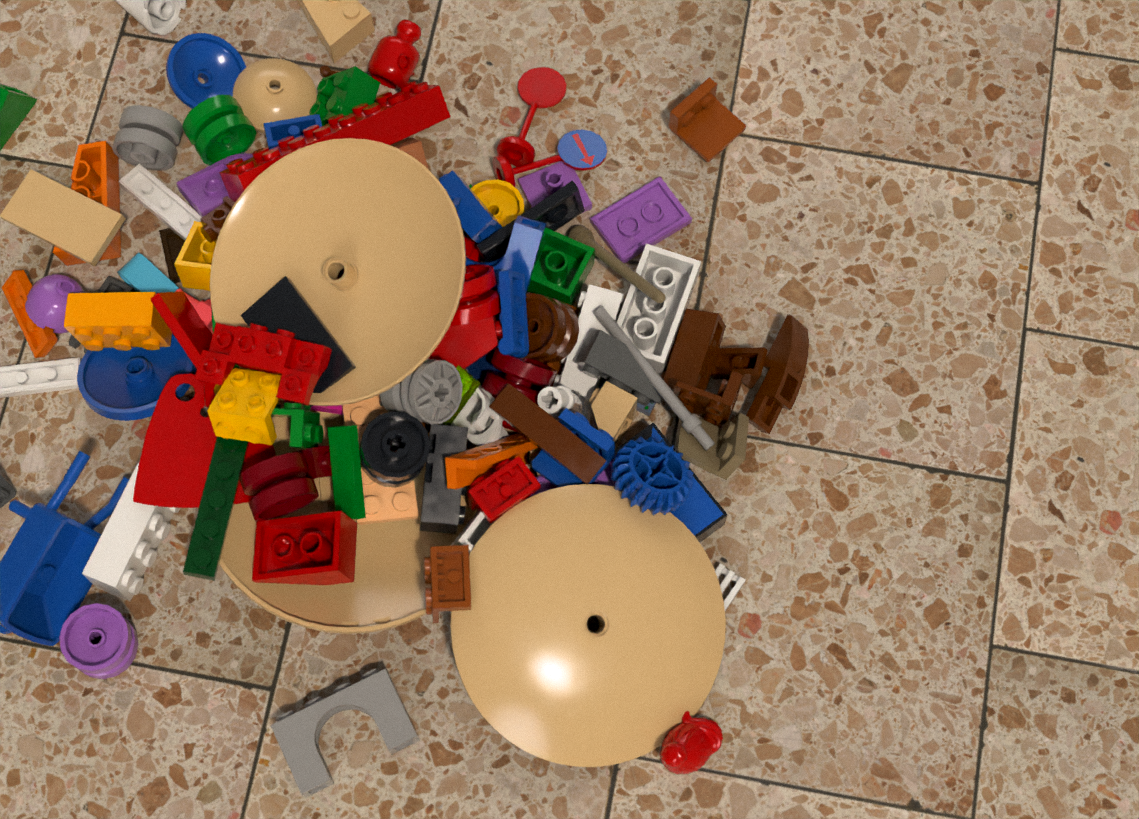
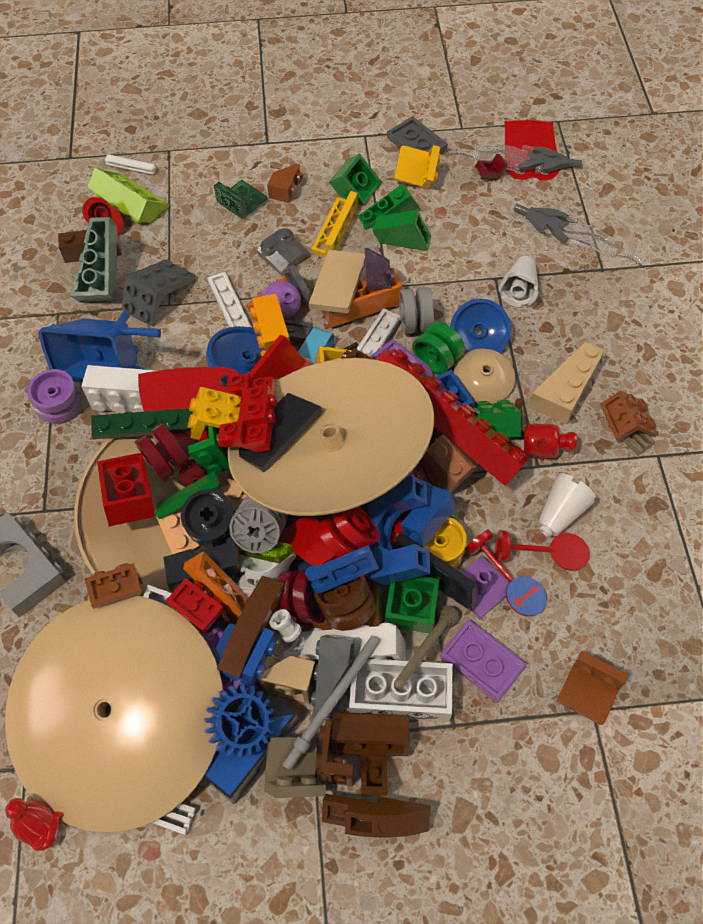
camera: 75 degrees right, 10 degrees down
none -> flat silver tile [282,264,312,304]
none -> clear purple slope [365,248,395,290]
none -> white cone [538,473,596,537]

